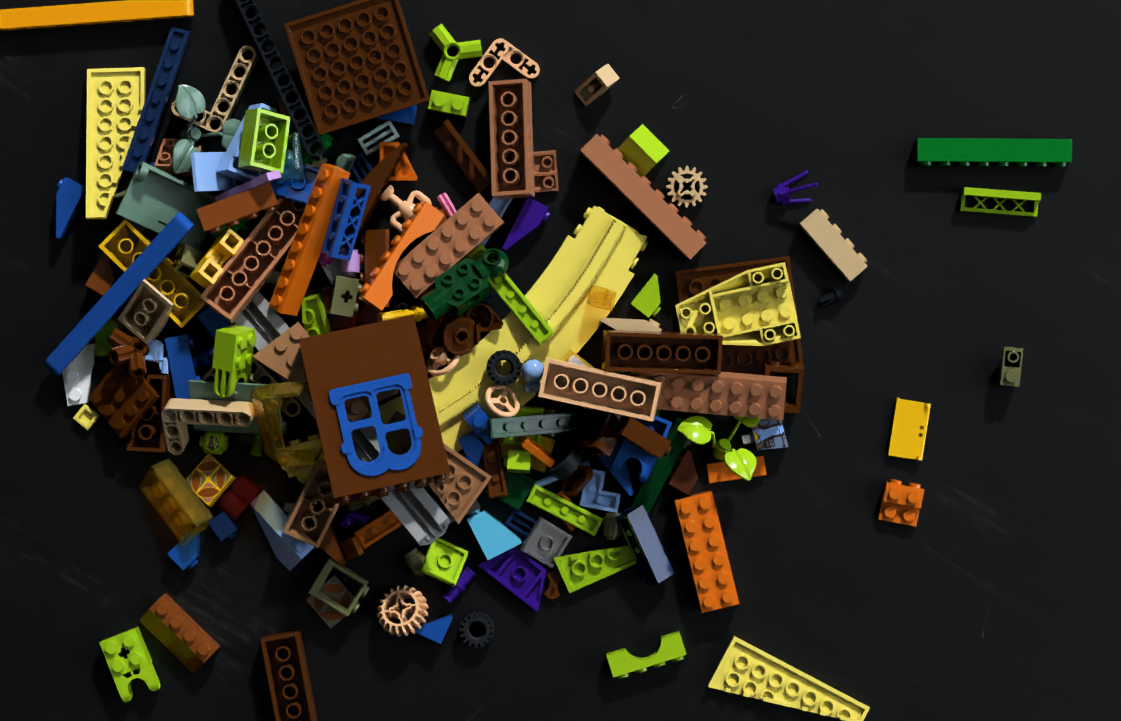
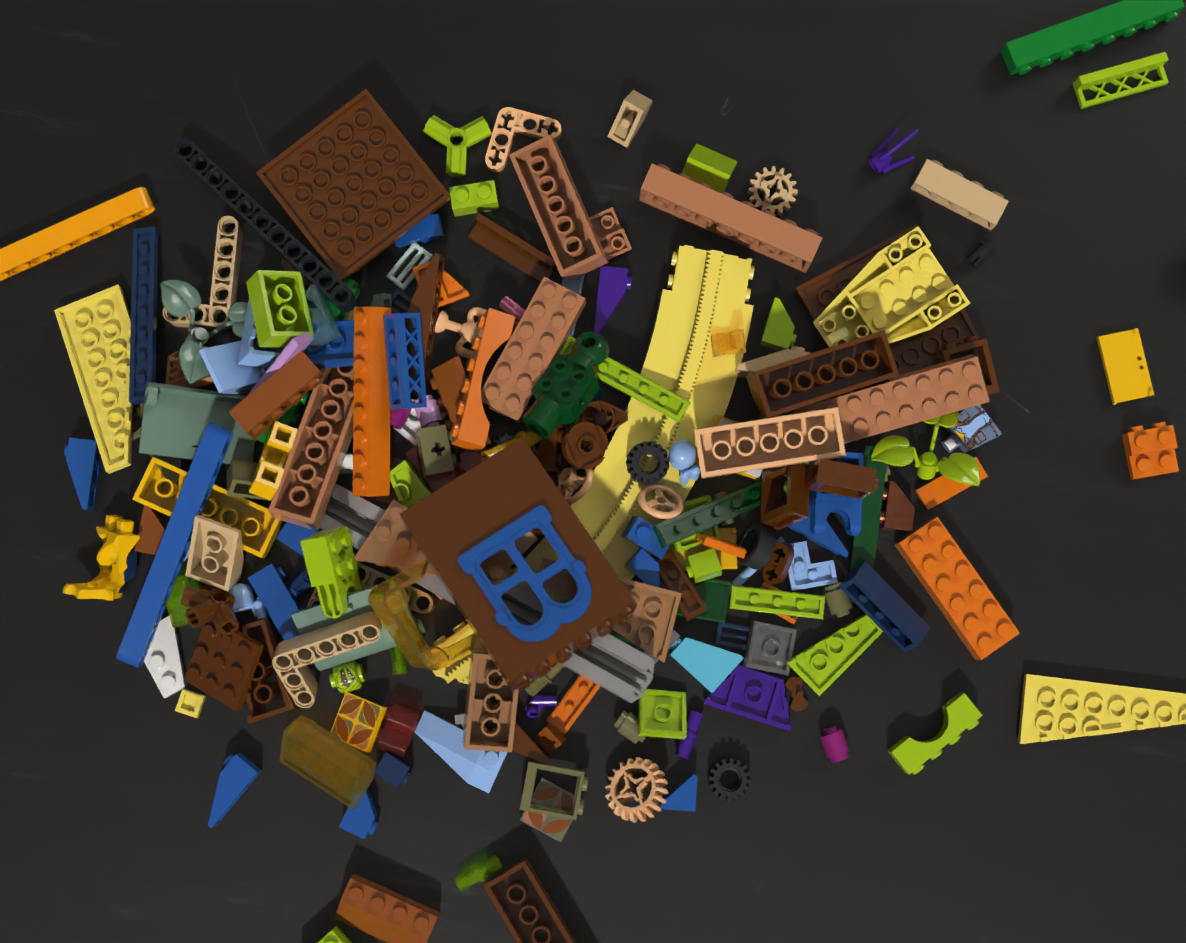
camera: 20 degrees left, 5 degrees down
none -> yellow hips [63,515,140,601]
none -> blue slope [208,753,262,828]
none -> clear neon green pin [454,854,503,892]
none -> magenta brick [820,726,850,763]

